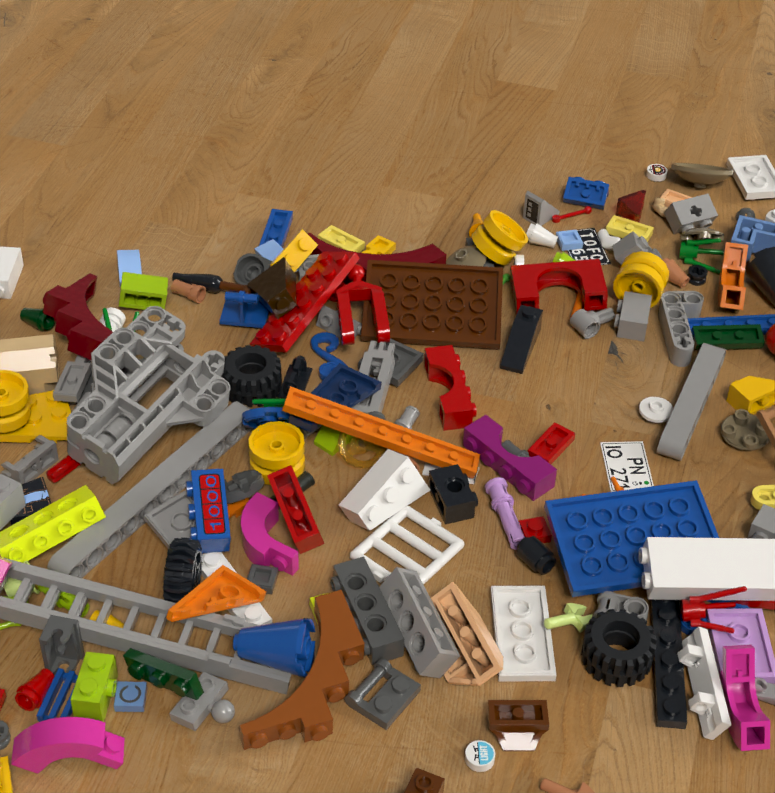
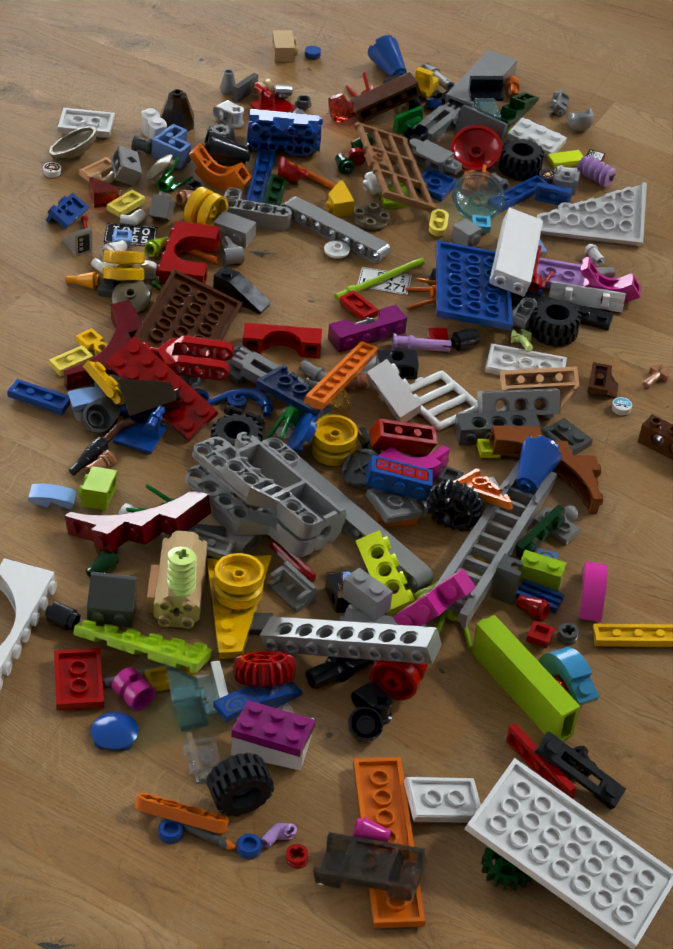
camera: 80 degrees left, 0 degrees up
none -> lime bar [334,257,425,301]

